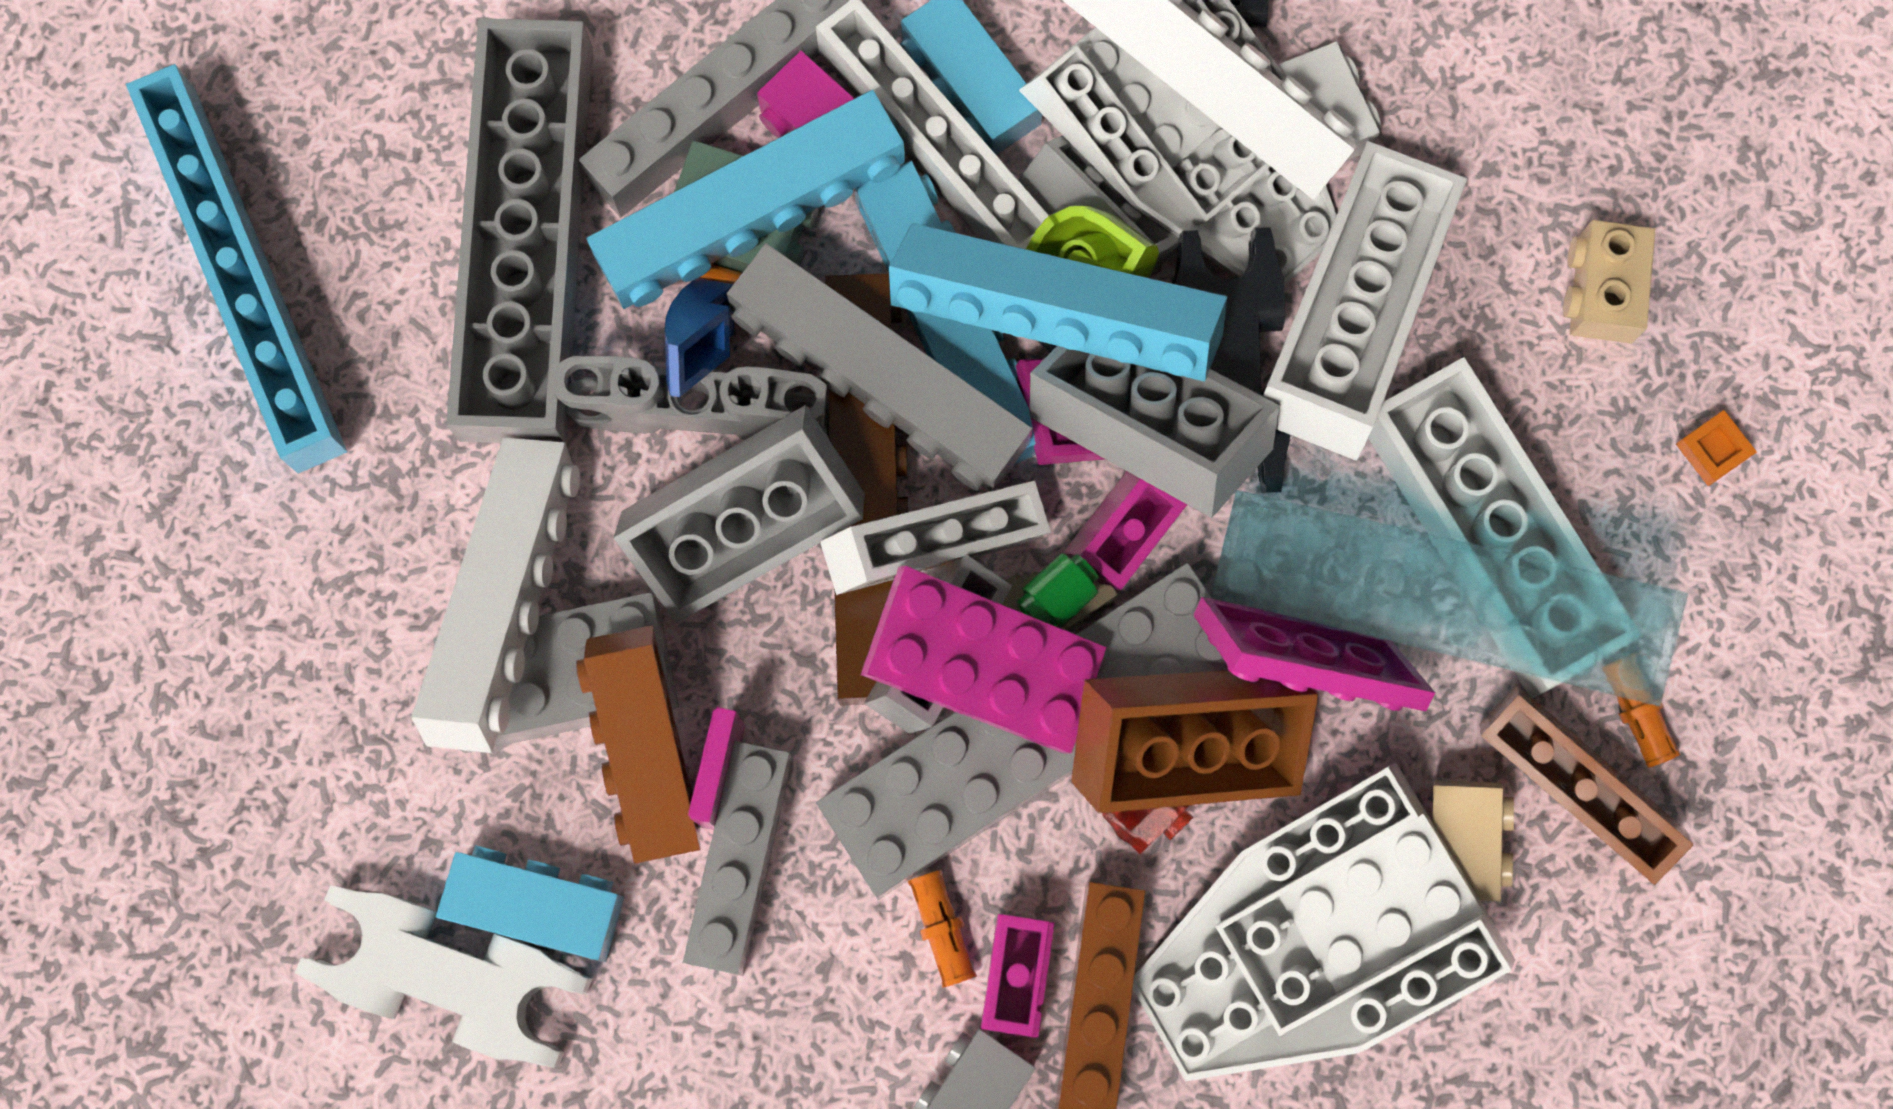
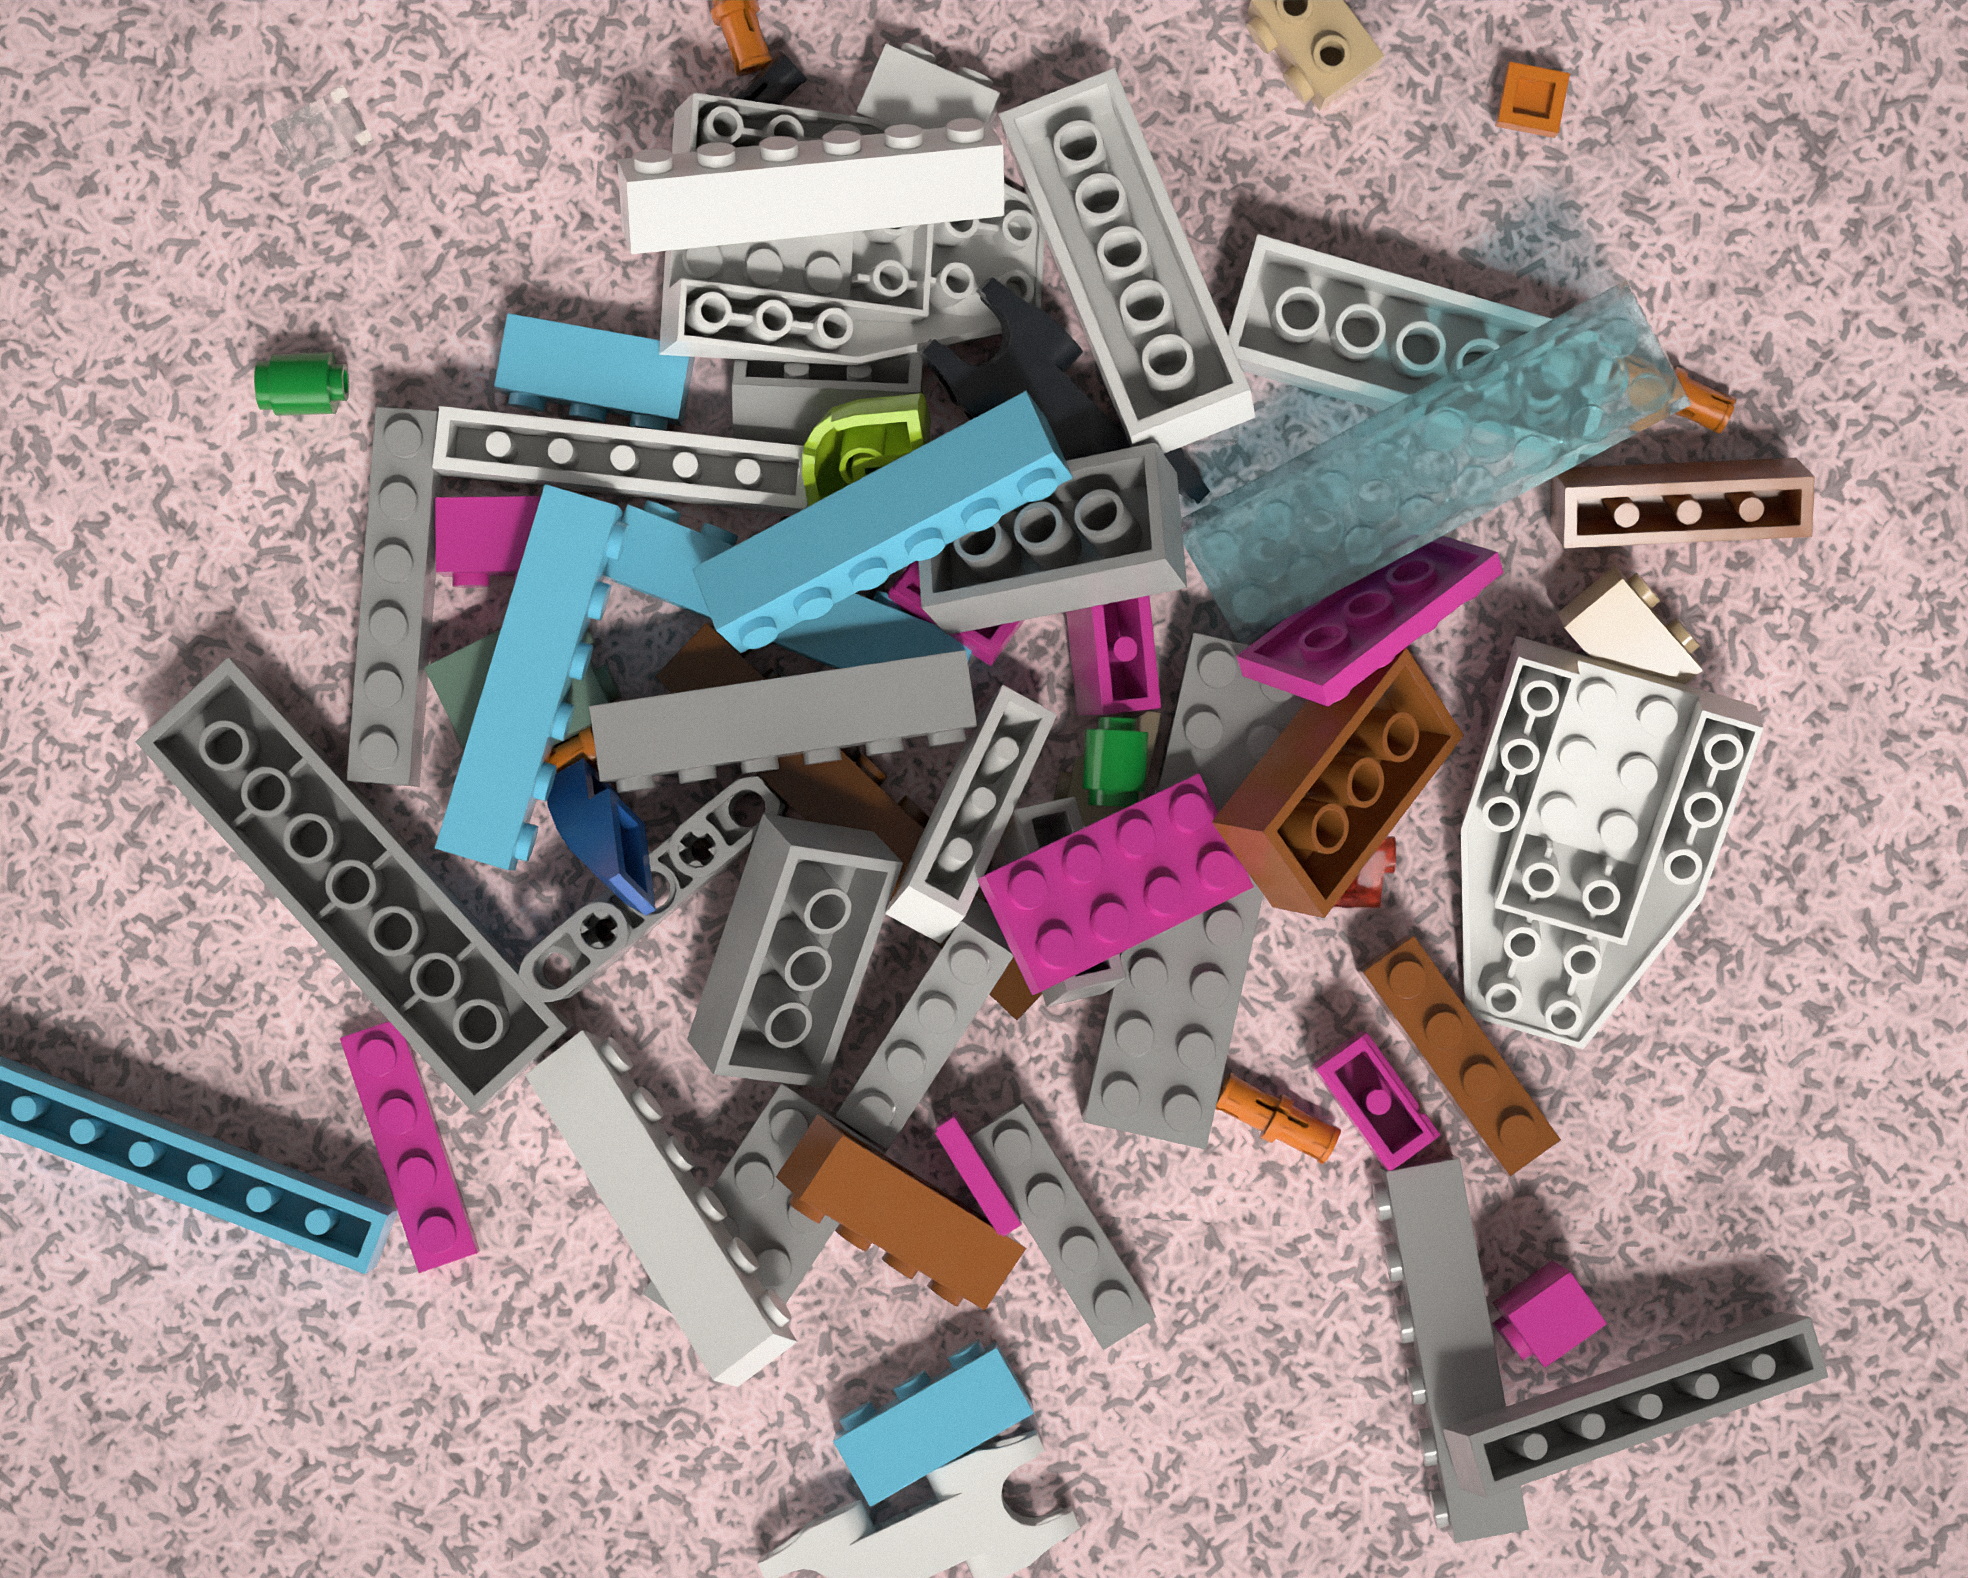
camera: 45 degrees left, 10 degrees up
none -> dark pink plate [340,1021,480,1273]
none -> light grey brick [835,897,1014,1150]

